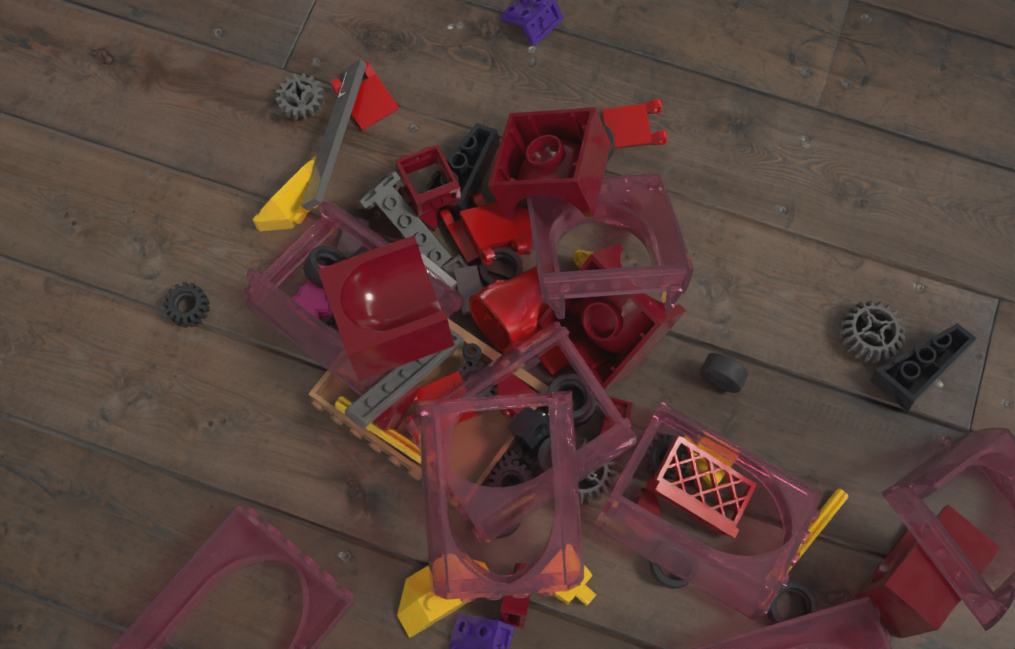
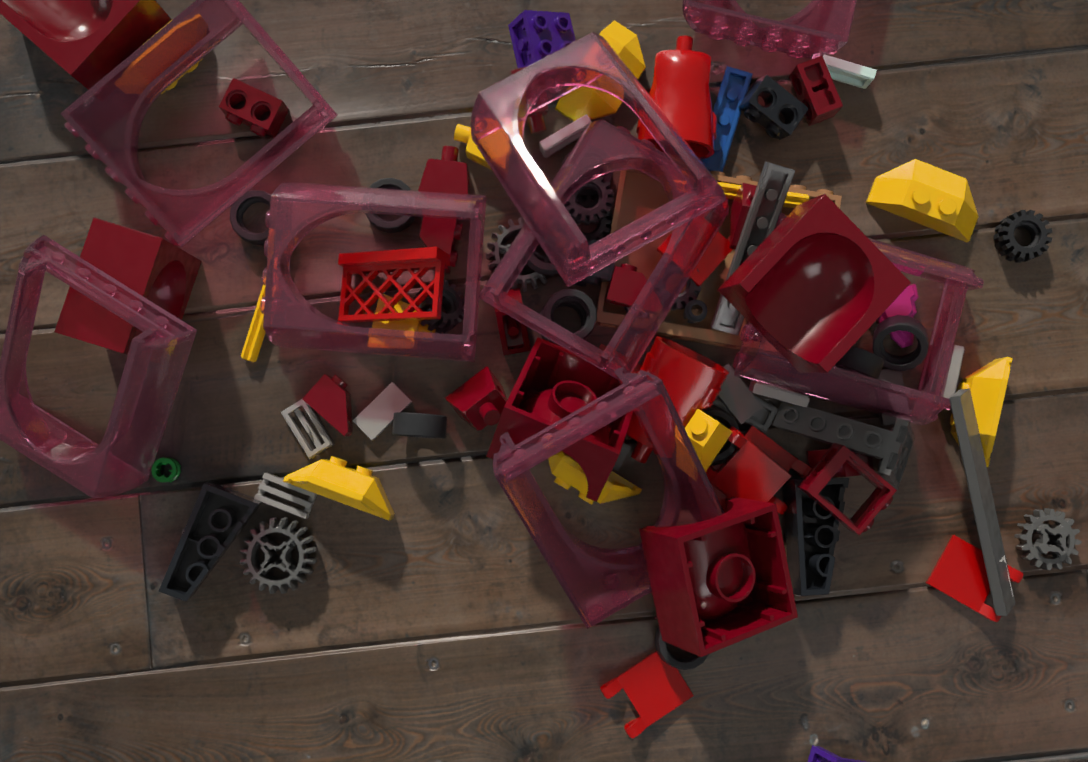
camera: 155 degrees right, 15 degrees up
none -> green bush [151,458,181,483]
none -> light grey tile [254,473,317,519]
none -> light grey tile [281,399,335,459]
none -> yellow wedge [283,456,395,521]
none -> dark red slope [302,374,353,437]
none -> light grey tile [353,382,412,441]
none -> dark red torso [415,146,470,213]
none -> dark red torso [445,366,507,431]
none -> tile [540,114,592,158]
none -> red torso [635,35,717,159]
none -> yellow slope [678,409,732,479]
none -> blue tile [695,66,753,173]
none -> black brick [738,75,809,140]
none -> dark red brick [789,56,843,126]
none -> light aqua tile [823,54,877,89]
none -> yellow wedge [866,159,979,242]
none -> light grey tile [933,345,964,403]

